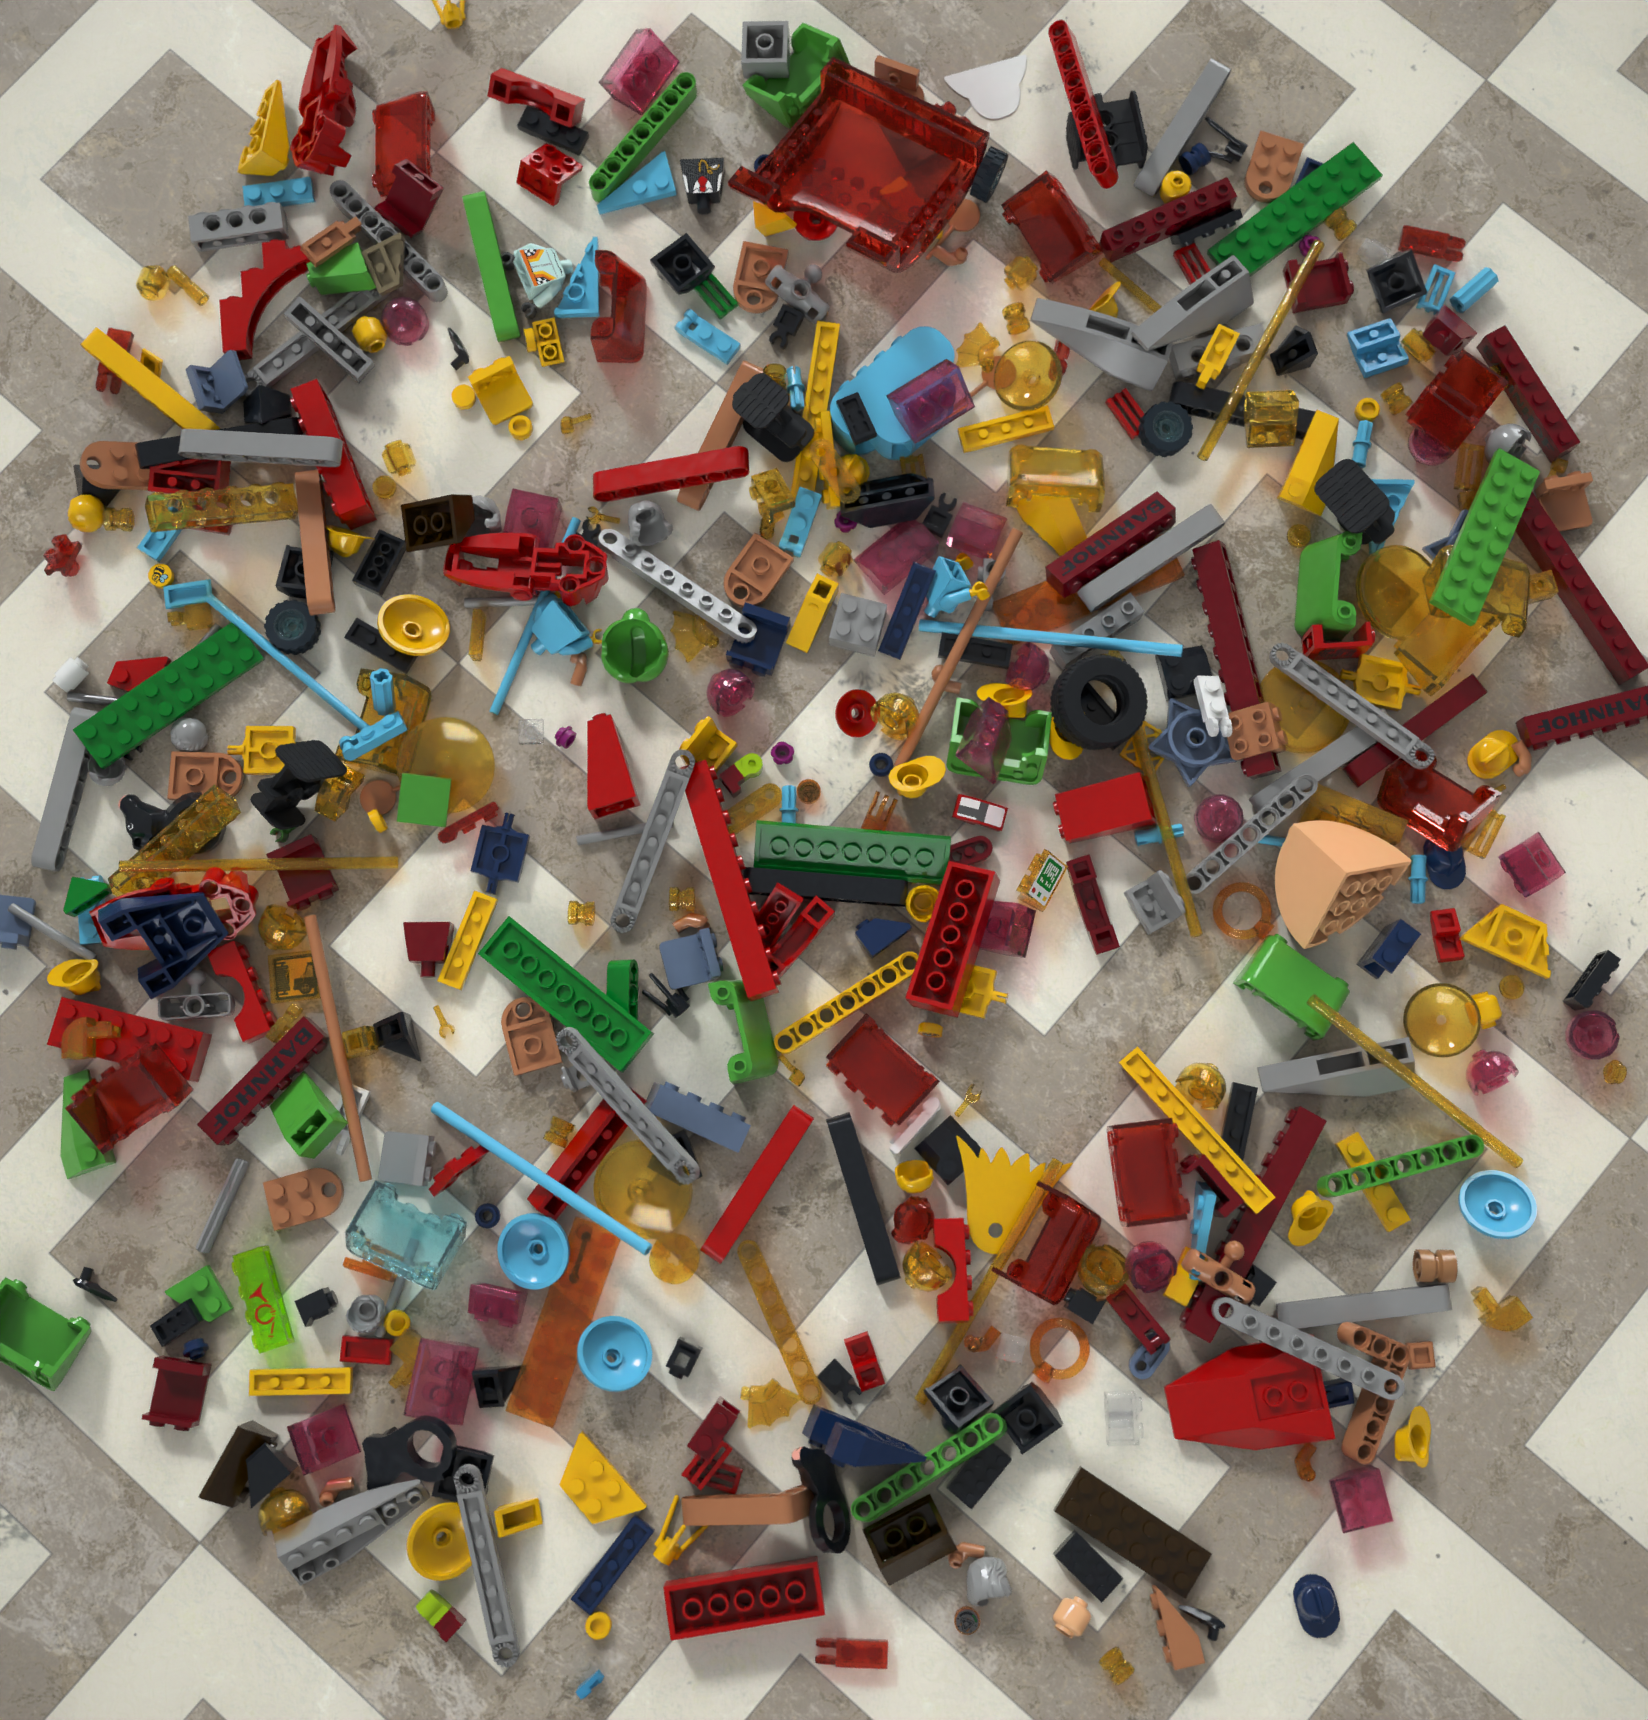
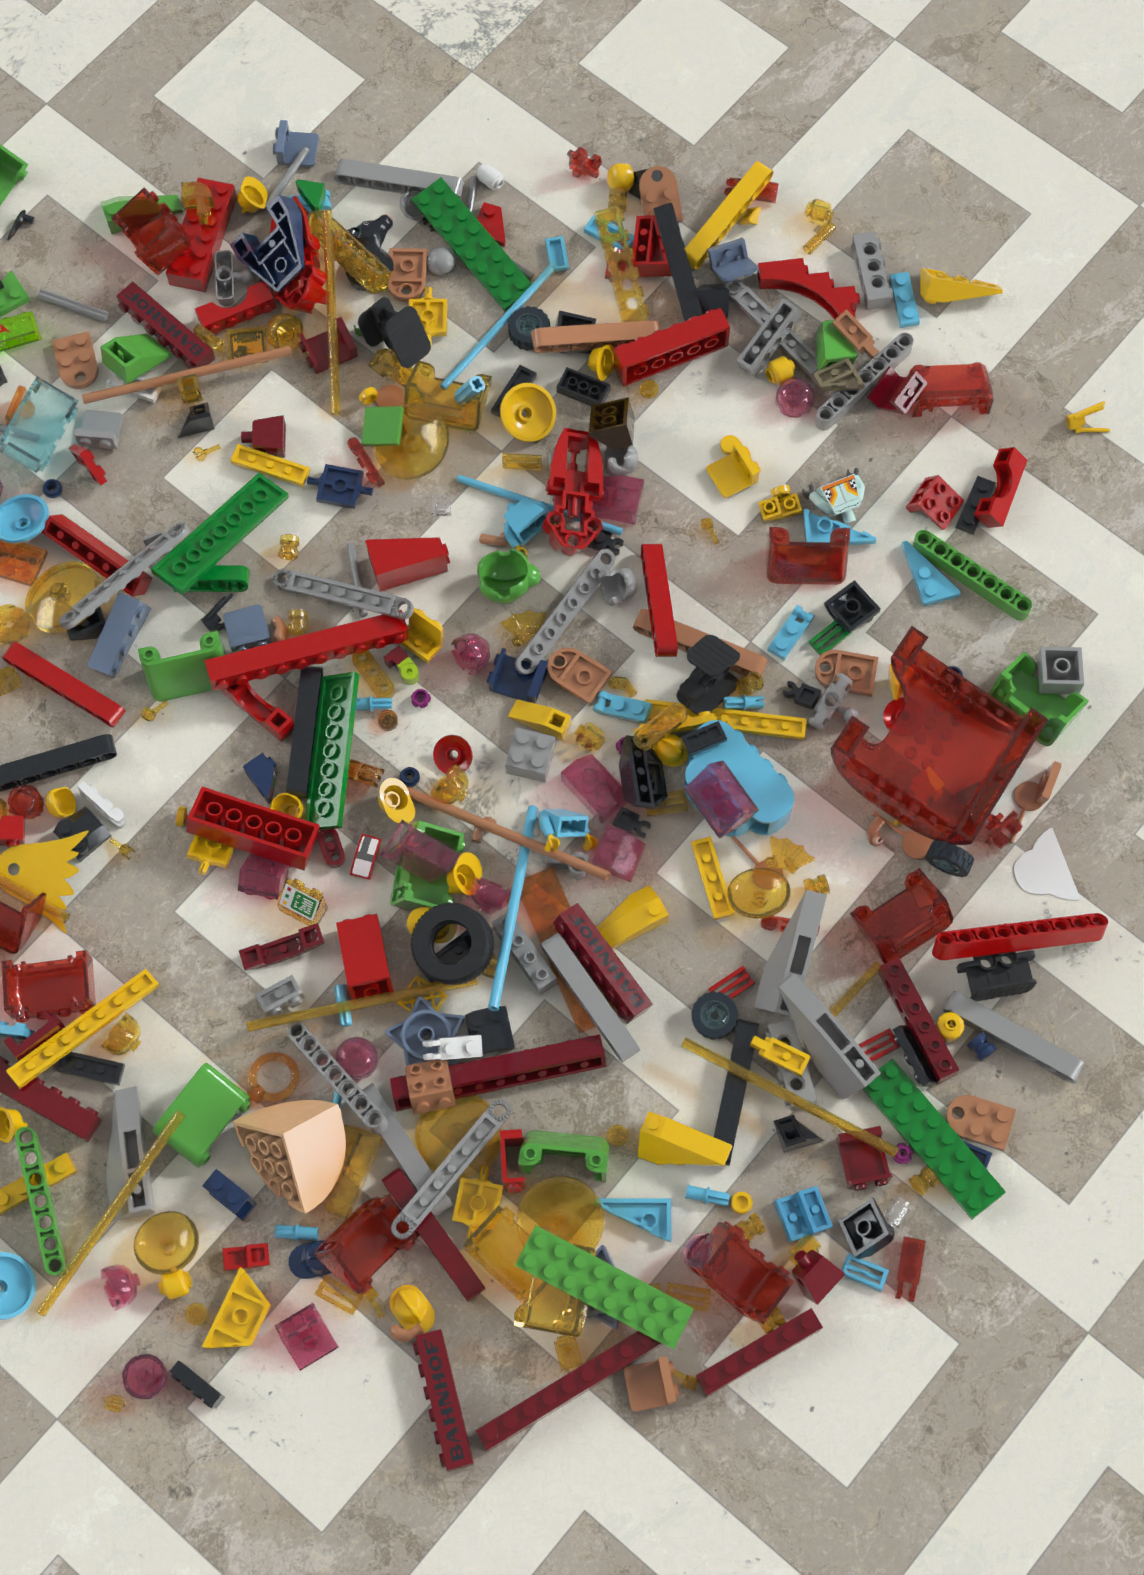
camera: 90 degrees right, 10 degrees down
yellow tile [148,564,174,589] -> none
clear yellow plate [167,602,213,631] -> none
light grey beam [178,429,343,467] -> none
red piece [290,24,358,176] -> none
medium azure plate [339,711,408,761] -> none
clear yellow head [381,440,416,477] -> none
medium azure piece [431,1102,652,1256] -> none
black bar [448,328,469,371] -> none
bright green beam [462,191,521,343] -> none
nougat plate [501,997,563,1076] -> none
yellow tile [508,415,533,440] -> none
clear yellow wheel [543,1116,576,1148] -> none
magenta plate [555,726,576,749] -> none
clear yellow hand [586,506,620,524] -> none
clear pink slope [598,28,680,115] -> none
torso [680,158,725,215] -> none
clear yellow bracket [749,468,795,524] -> none
red piece [756,882,804,949] -> none
yellow beam [774,952,918,1054] -> none
clear red windscreen [826,1013,940,1127] -> none
dark blue tile [878,562,936,660] -> none
black plate [938,632,1013,669] -> none
clear yellow head [1004,255,1038,291] -> none
clear yellow windscreen [1006,444,1105,513] -> none
yellow piece [1089,281,1121,318] -> none
black plant [1205,117,1248,164] -> none
clear yellow slope [1244,390,1299,448] -> none
black piece [1315,459,1395,545] -> none
medium azure axle [1449,267,1499,313] -> none
light grey cylinder [1484,423,1531,463] -> none

